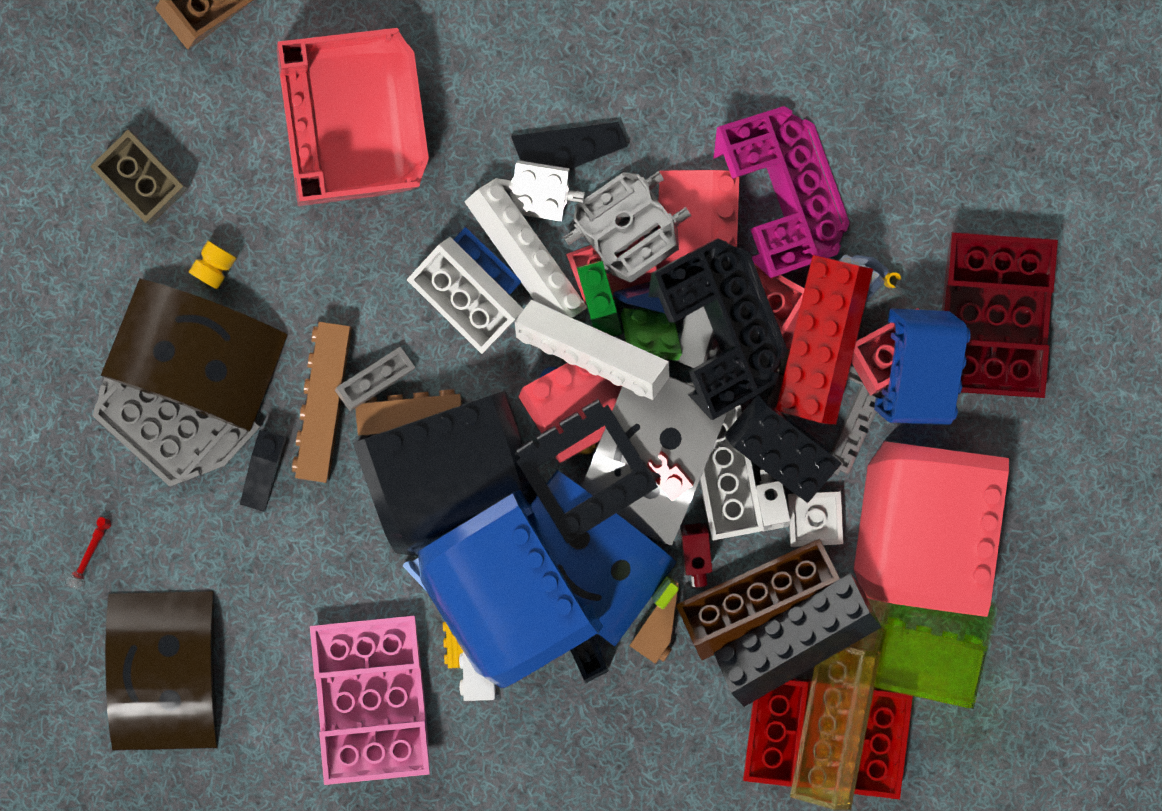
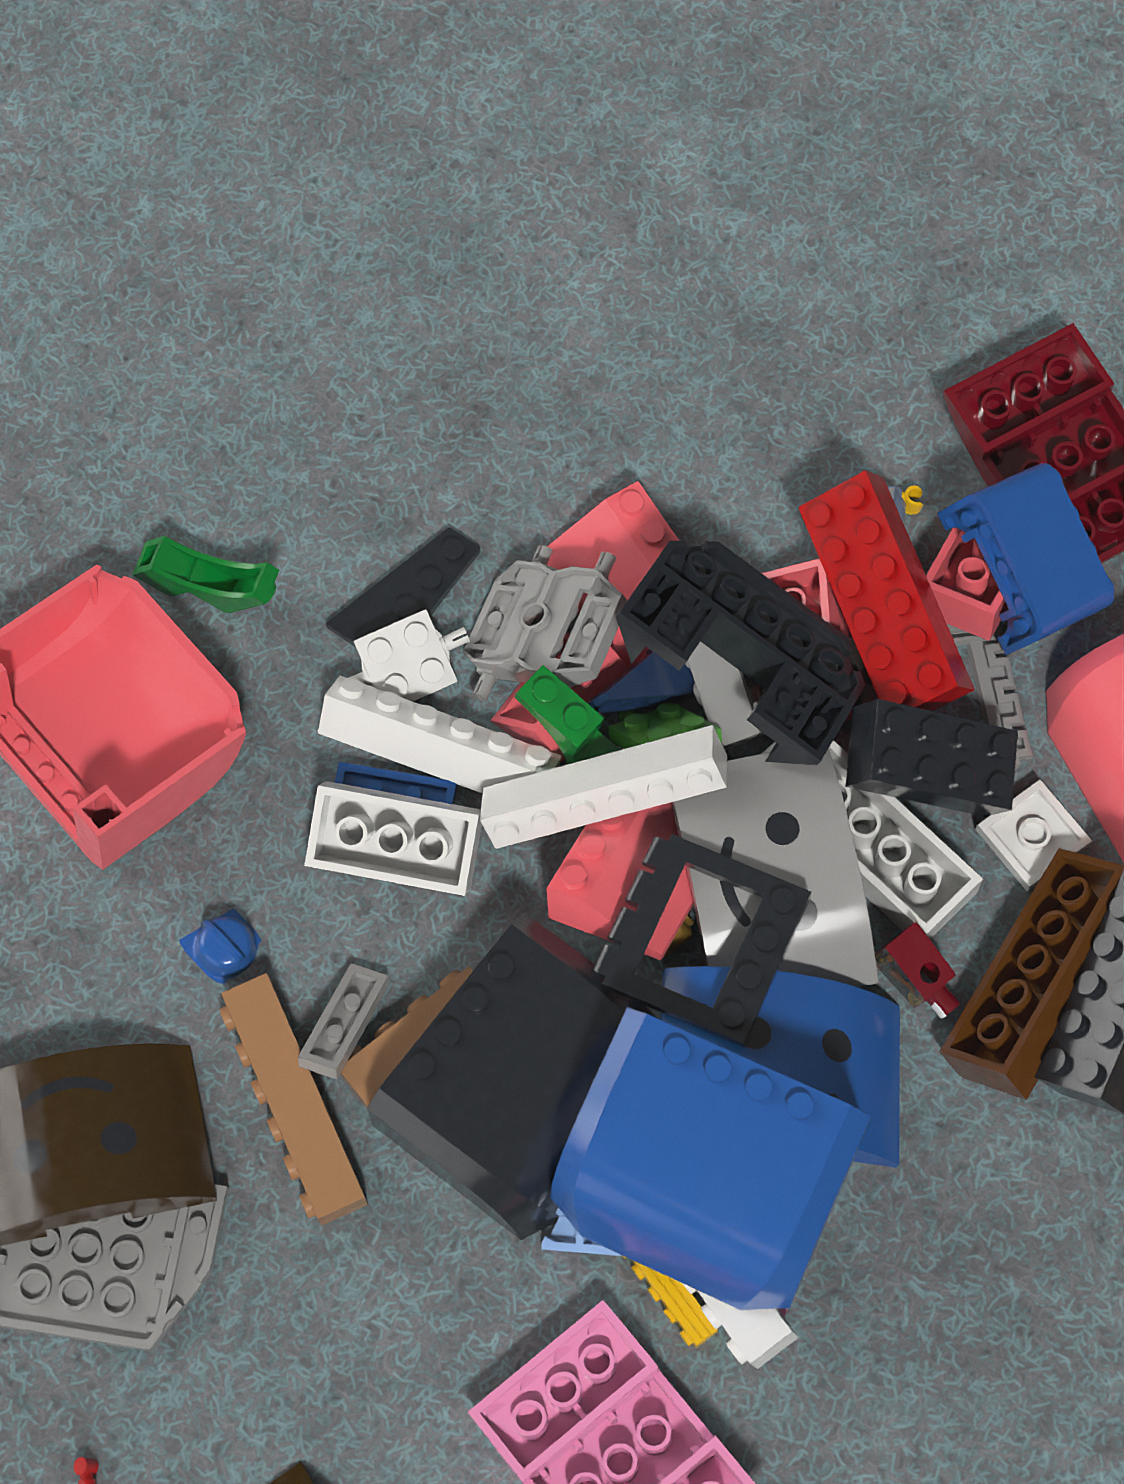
camera: 30 degrees left, 20 degrees down
yellow wheel [188,240,237,290] -> none
black slope [240,429,288,512] -> none
black slope [570,637,609,683] -> none
medium nougat slope [629,580,680,664] -> none
plate [647,451,694,501] -> none
lime tile [652,576,679,609] -> none
dark pink slope [714,106,850,278] -> none
white torso [756,470,790,532] -> none
none -> green arch [132,536,279,613]
none -> blue piece [179,908,261,984]

